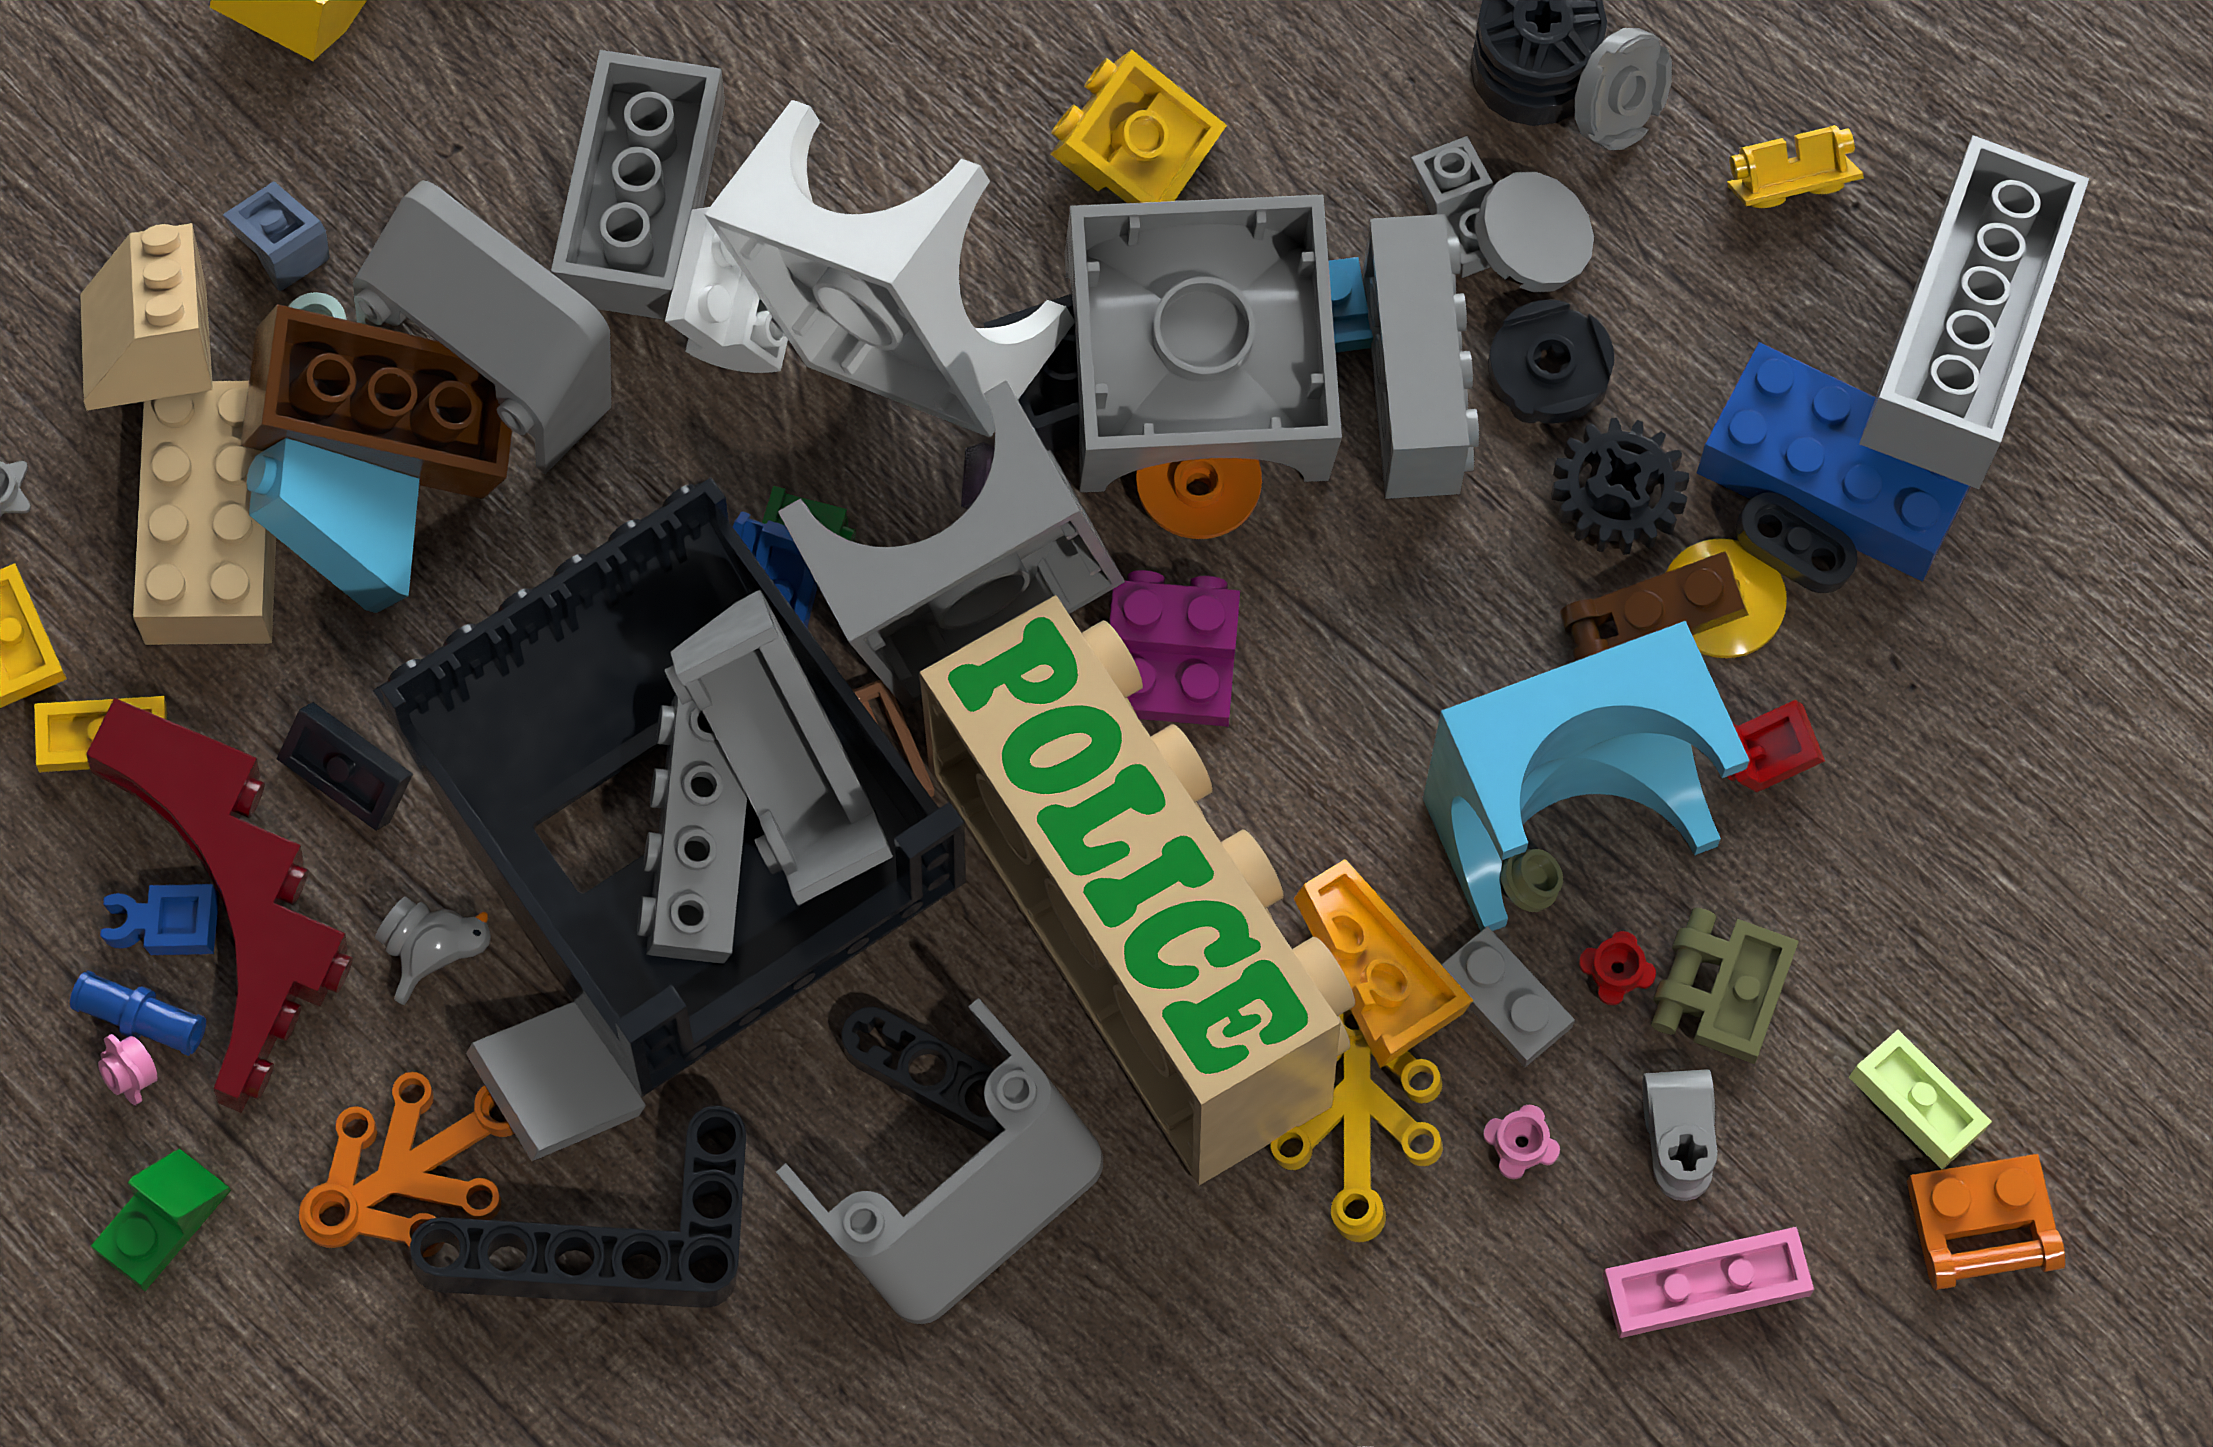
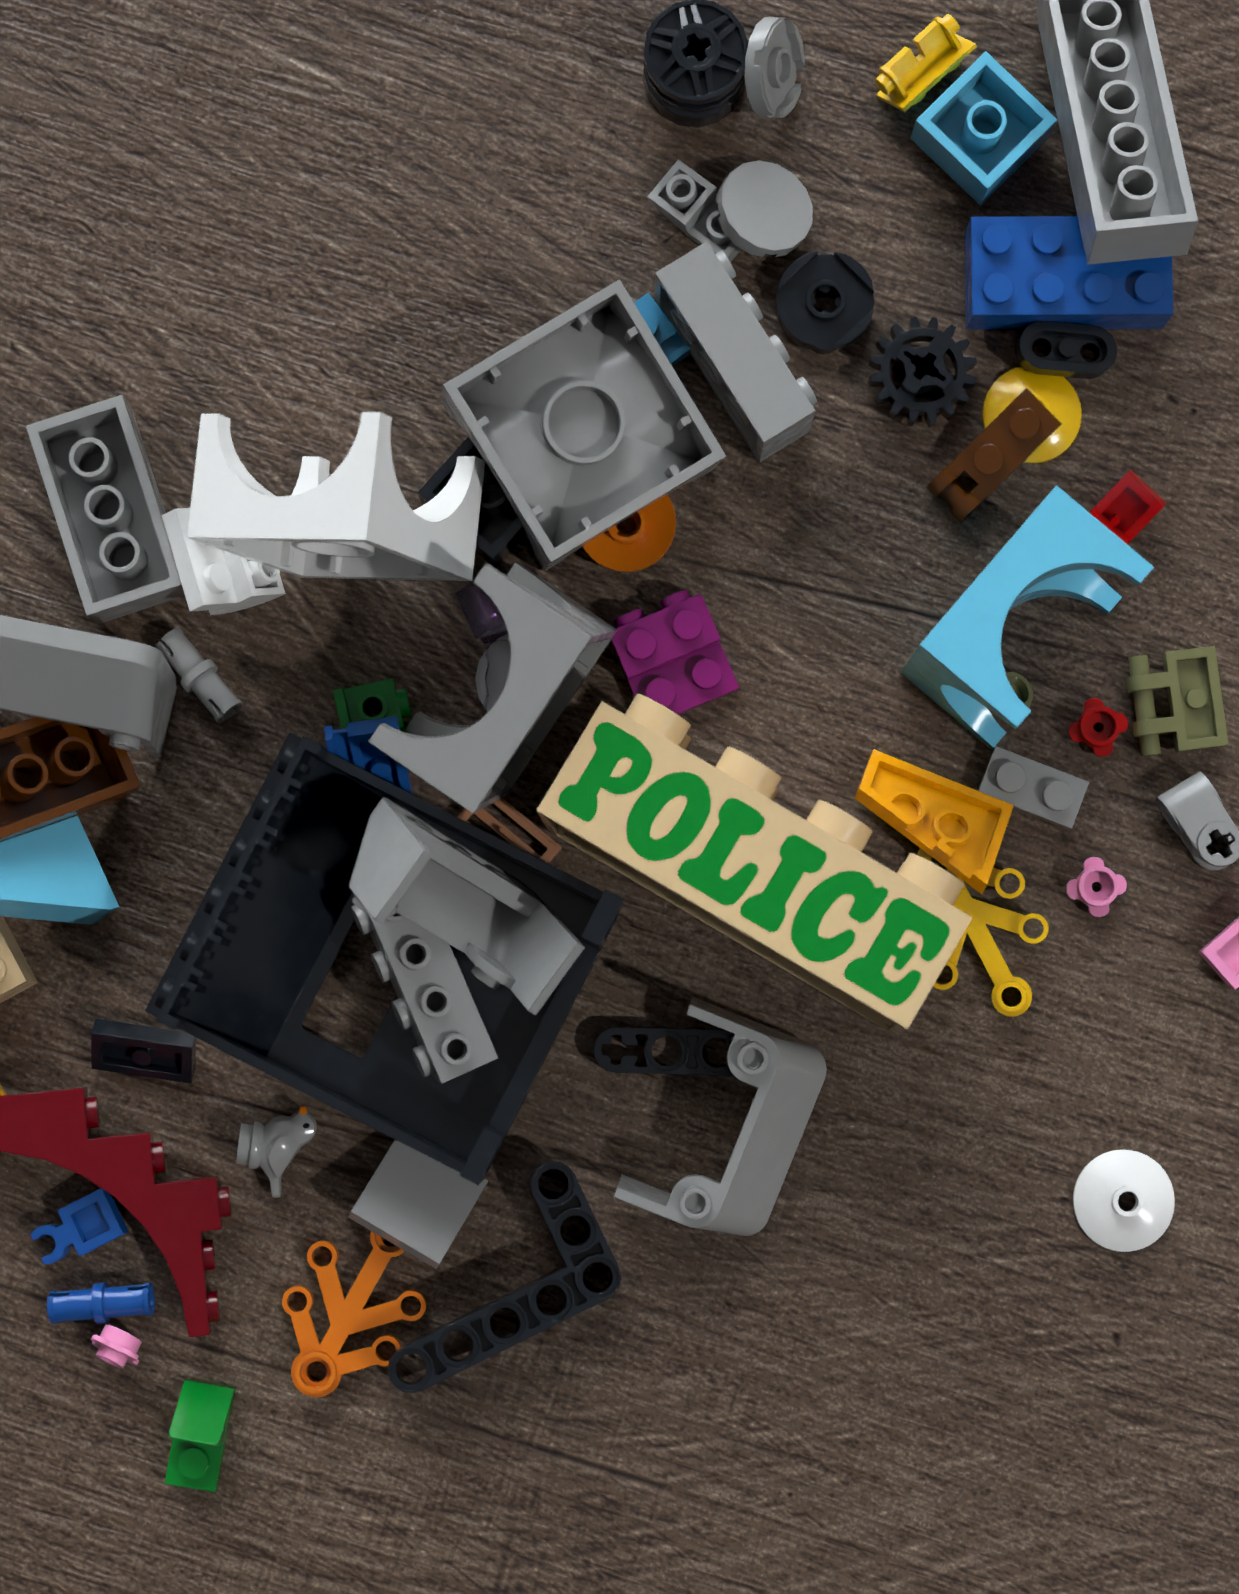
camera: 25 degrees left, 15 degrees up
yellow plate [1050,49,1227,203] -> none
none -> light grey pin [155,627,243,724]
none -> medium azure brick [910,51,1058,206]

